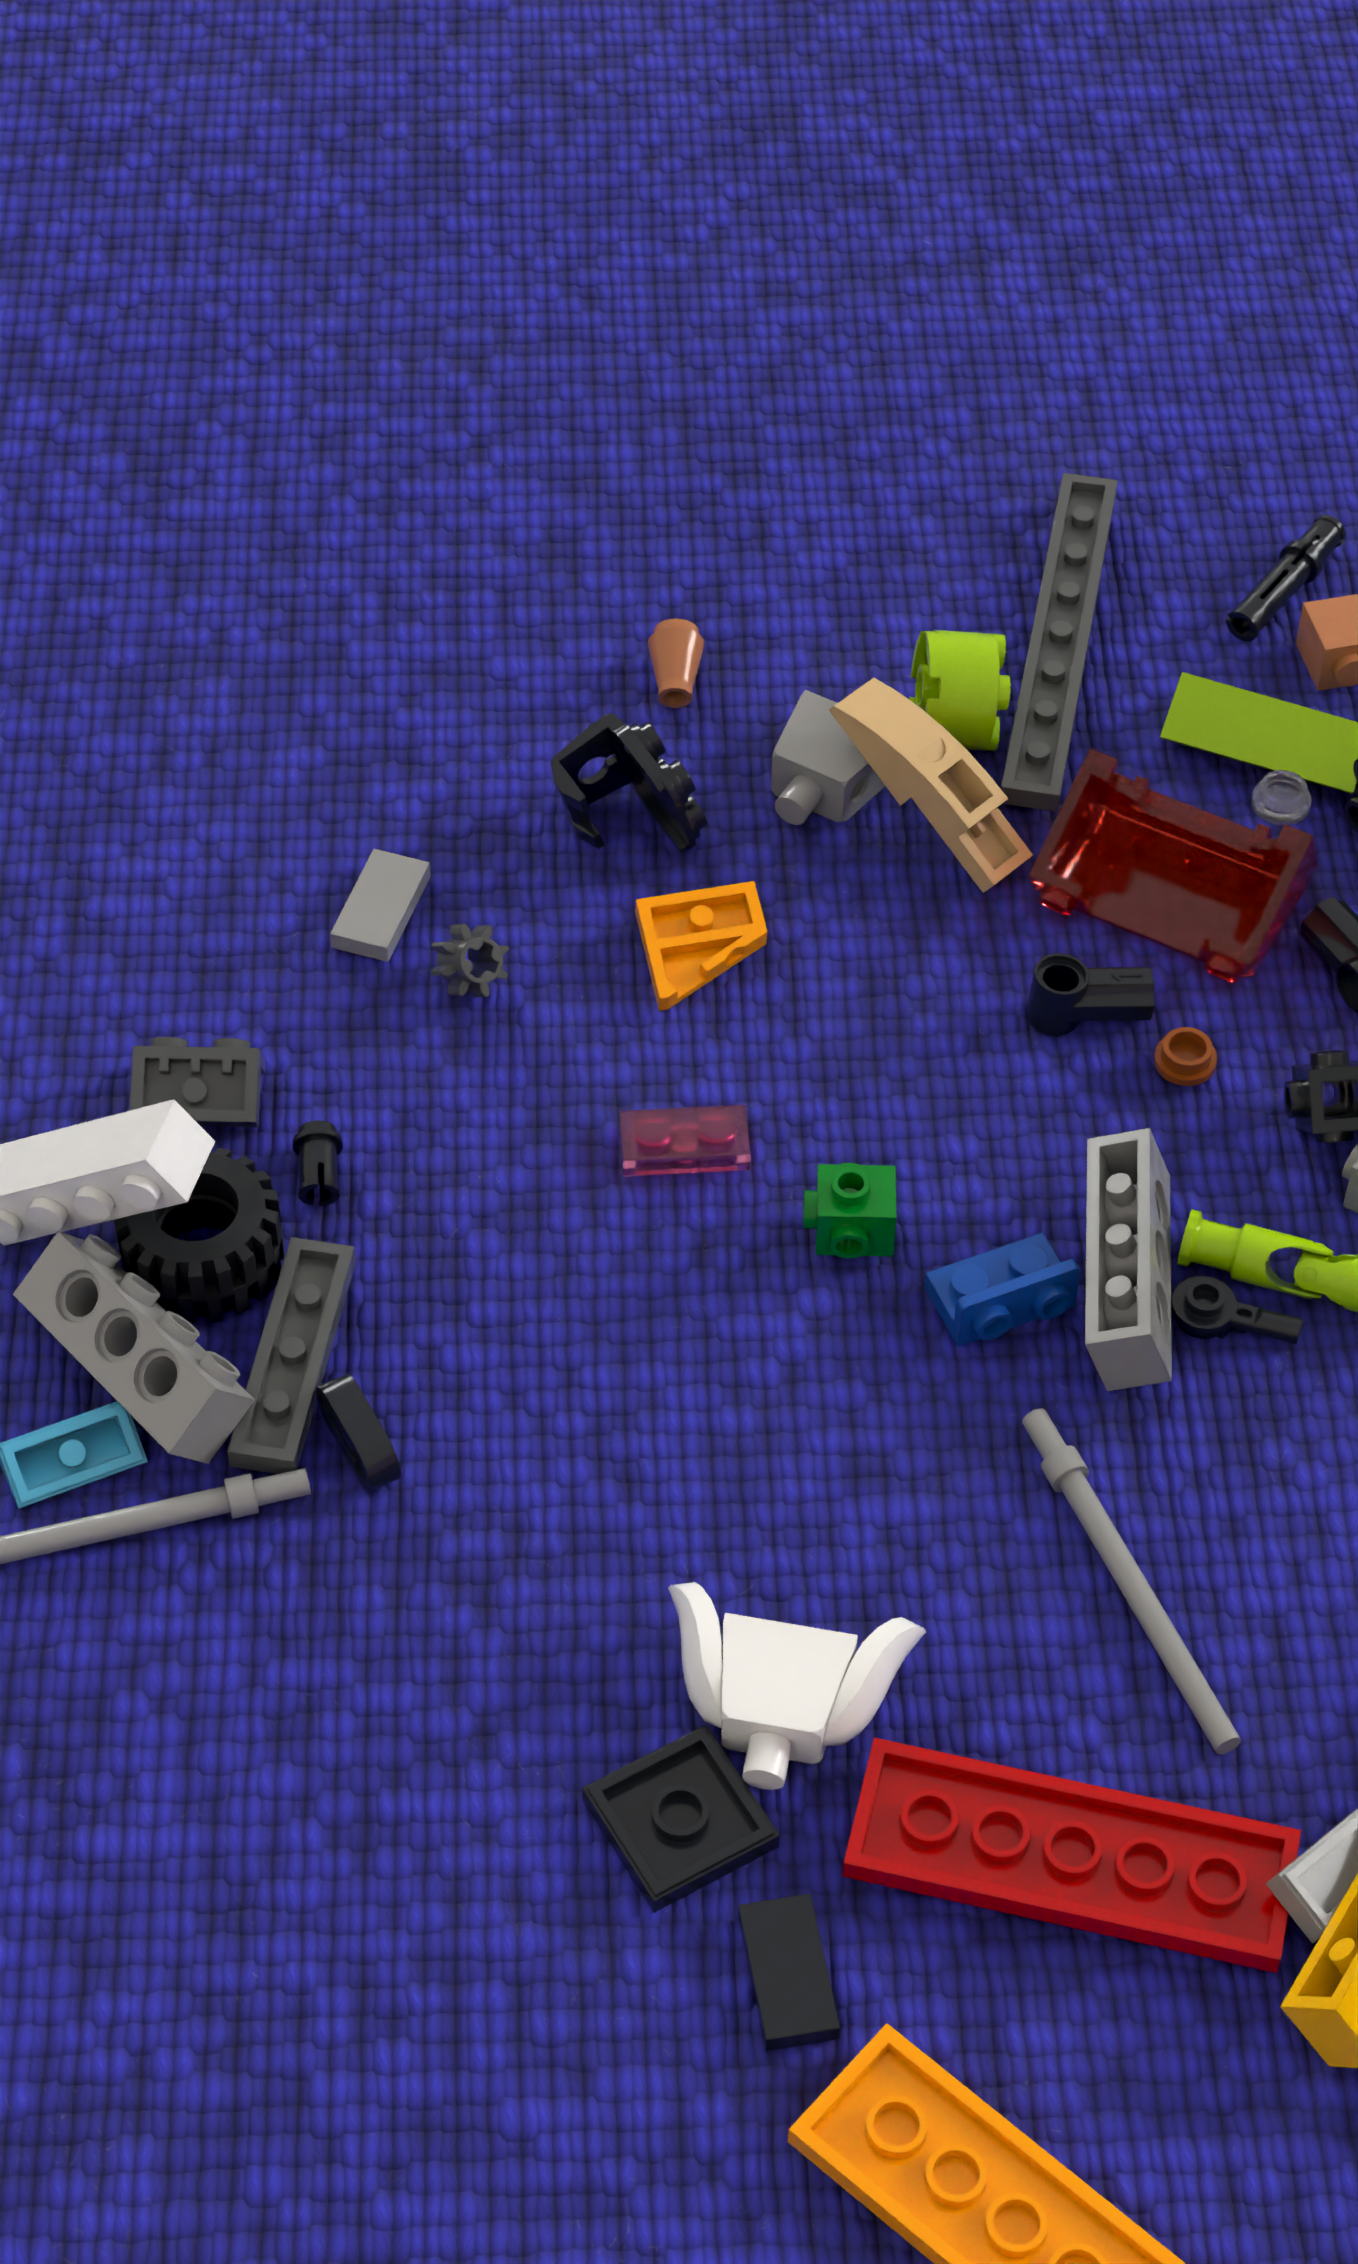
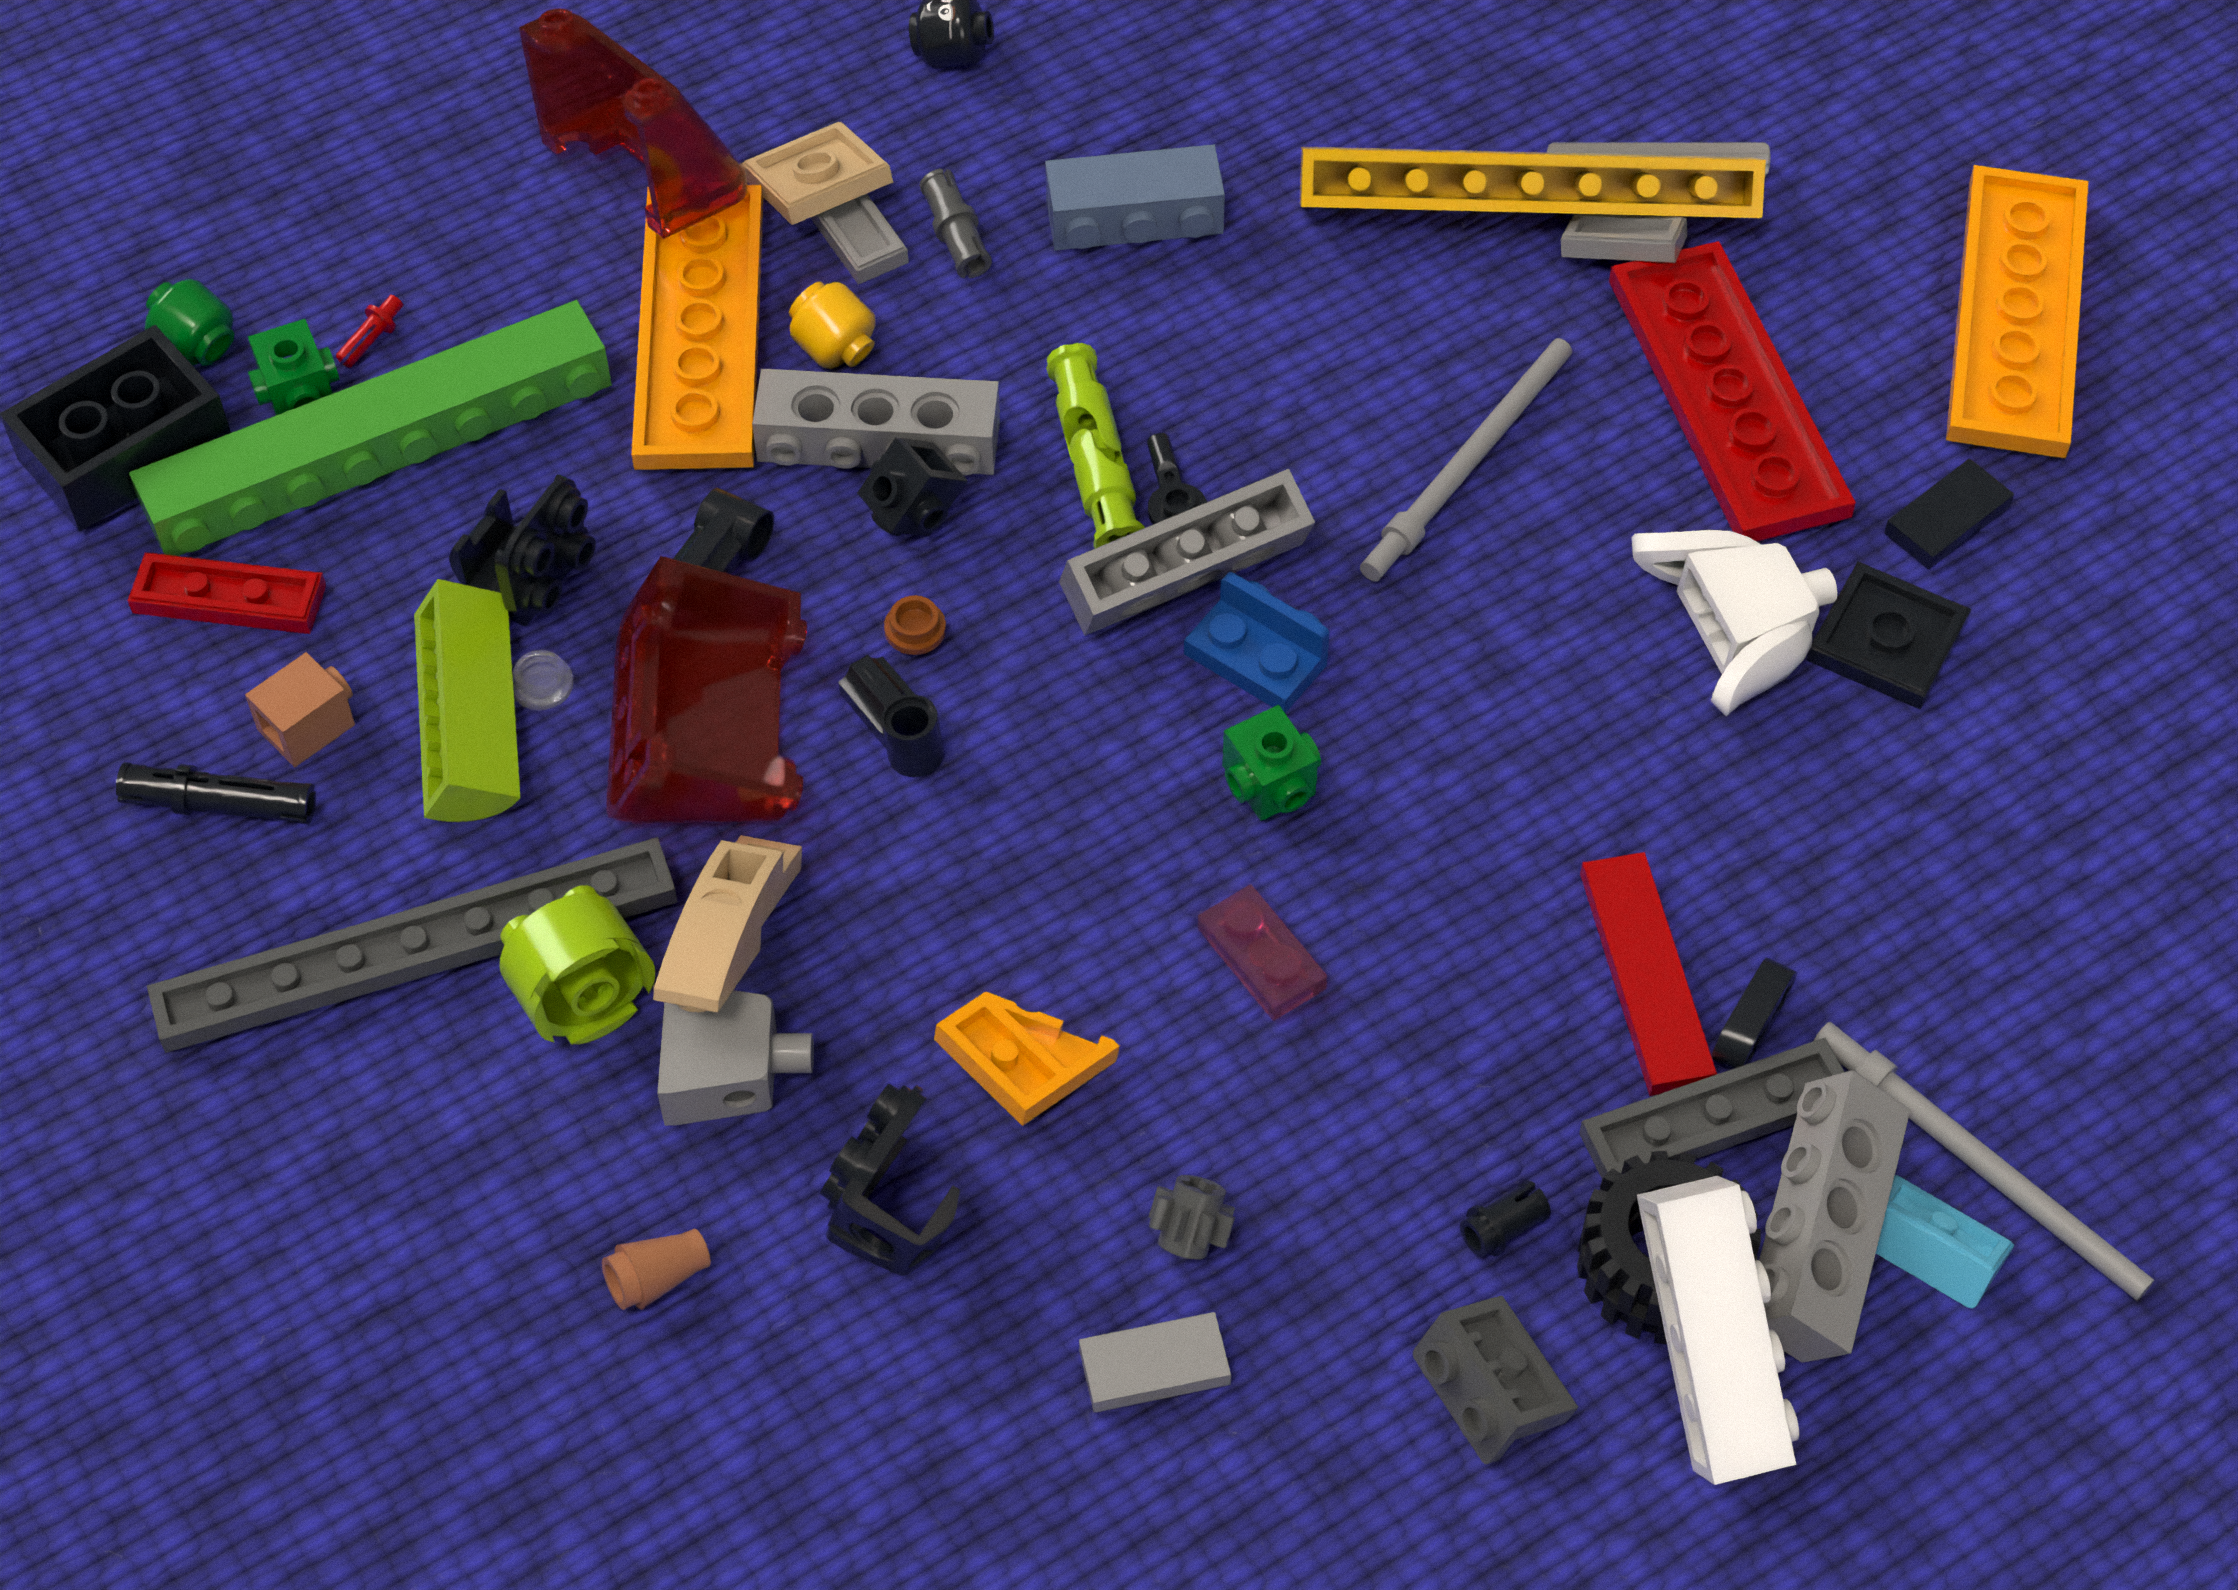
camera: 120 degrees left, 5 degrees up
none -> red tile [1580,852,1717,1096]

